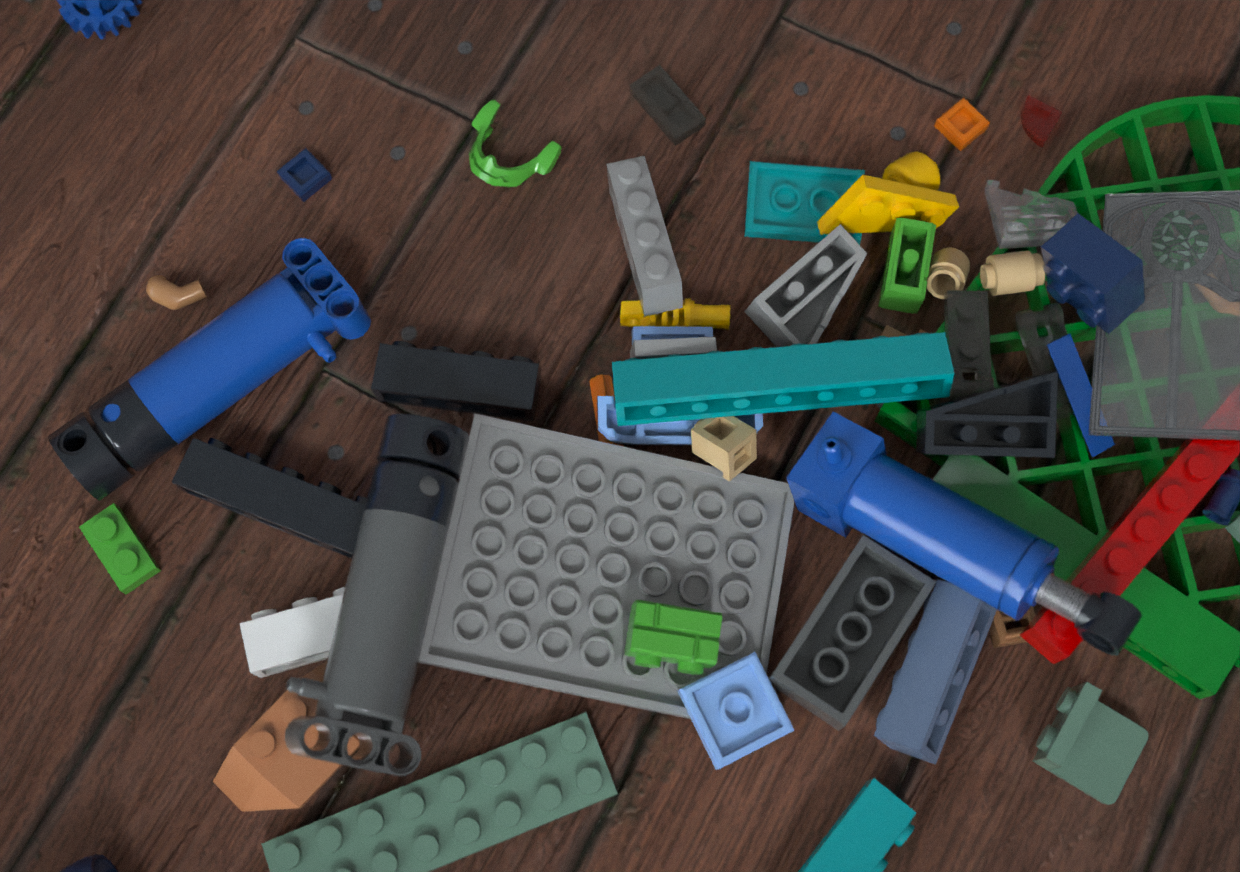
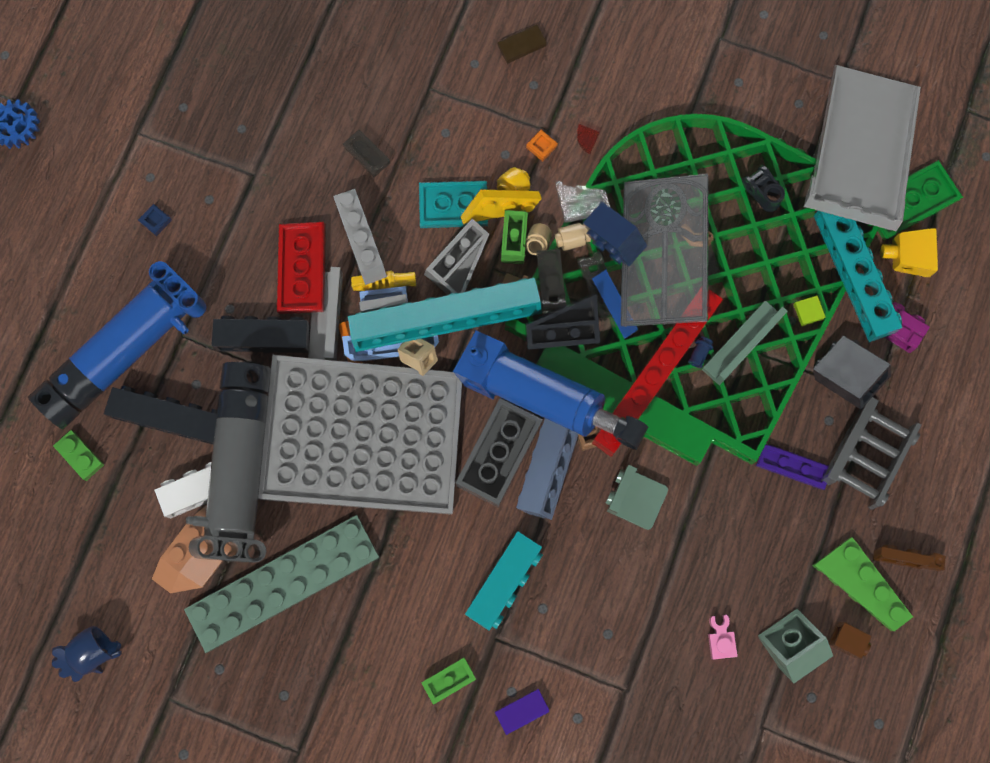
camera: 10 degrees left, 5 degrees up
medium nougat arm [146,275,207,310] -> none
bright green helmet [469,100,561,187] -> none
bright green brick [625,600,722,675] -> none
light blue tile [677,652,794,770] -> none
none -> red tile [277,222,326,314]
none -> light grey panel [308,267,343,361]

